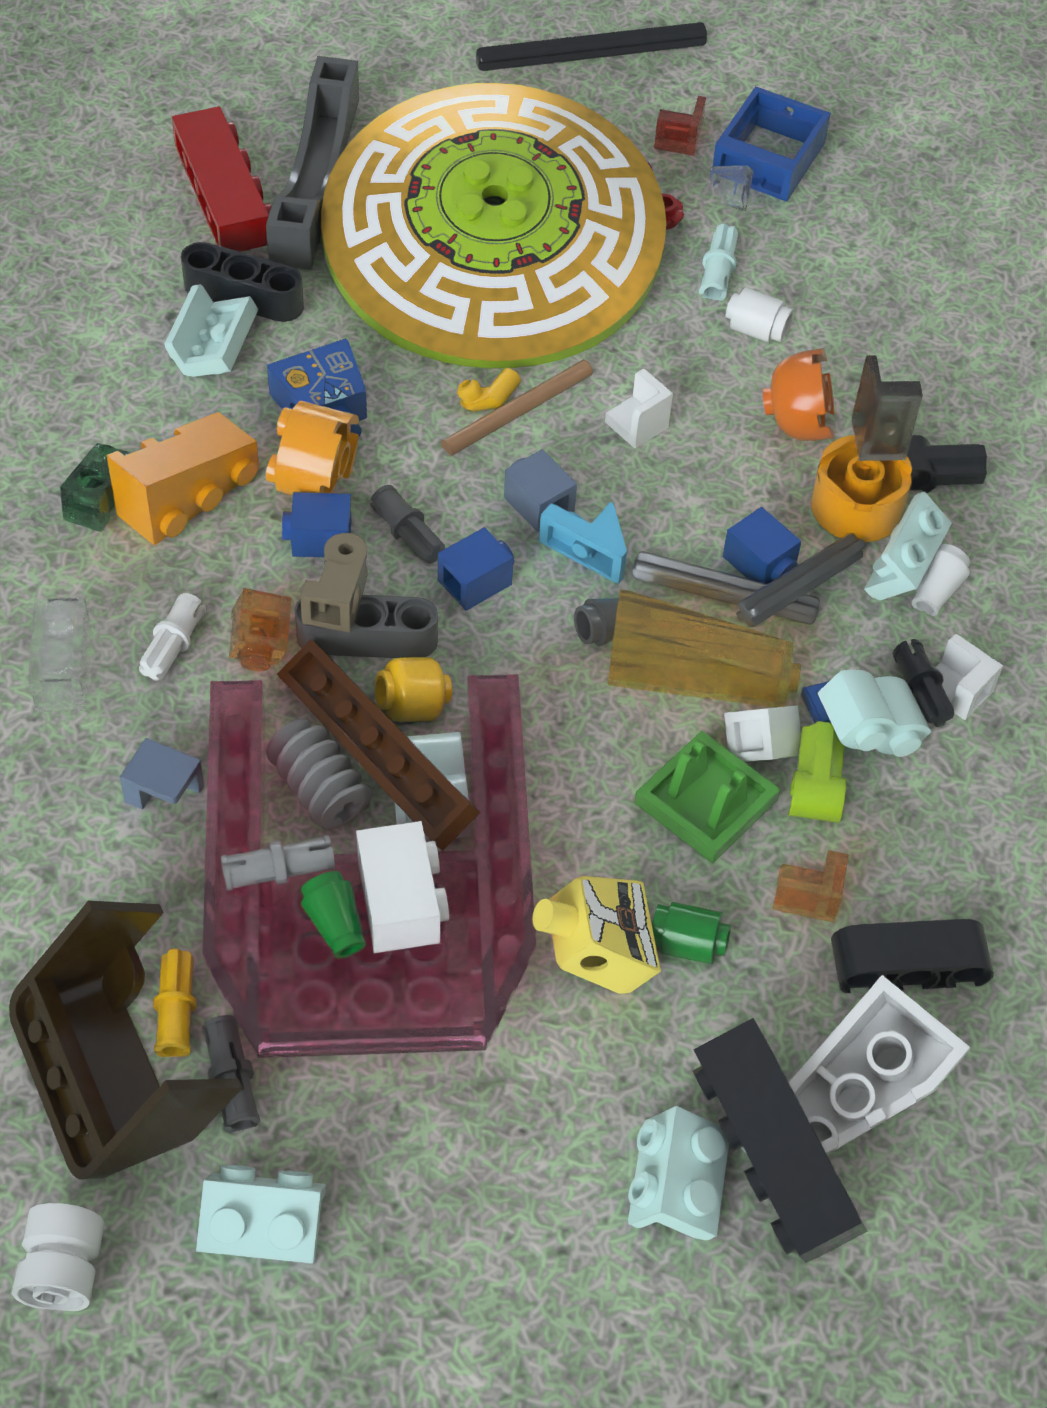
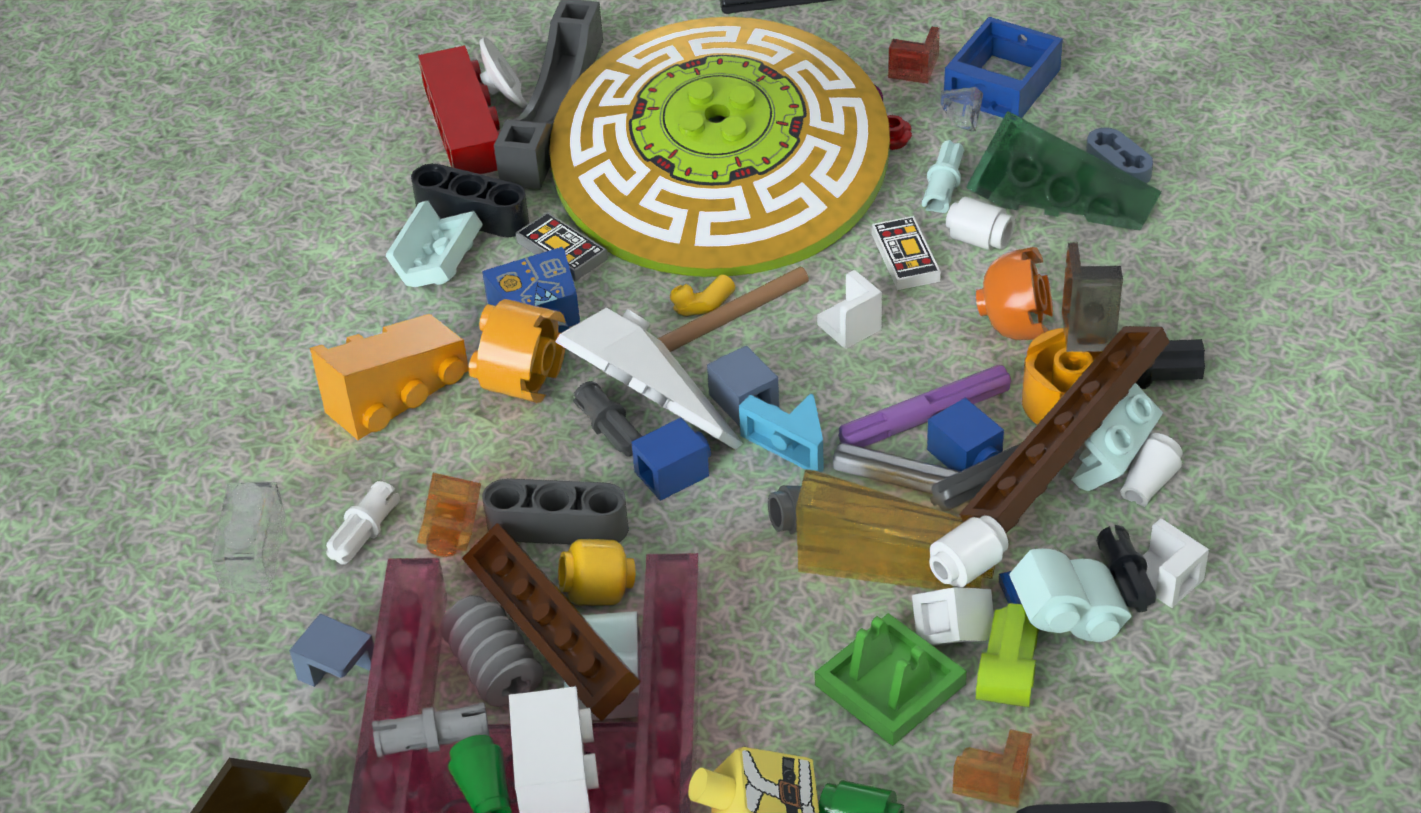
camera: 10 degrees right, 10 degrees down
clear green leg [60,442,133,532] -> none
blue brick [282,492,352,558] -> none
dark tan leg [300,533,368,633] -> none
none -> white dish [479,37,528,109]
none -> tile [516,212,608,281]
none -> white wedge [556,308,743,450]
none -> medium lavender axle [838,365,1012,447]
none -> tile [872,216,941,290]
none -> white brick [929,516,1009,588]
none -> reddish brown plate [959,326,1170,533]
none -> clear green wedge [966,111,1162,231]
none -> sand blue beam [1086,128,1153,187]

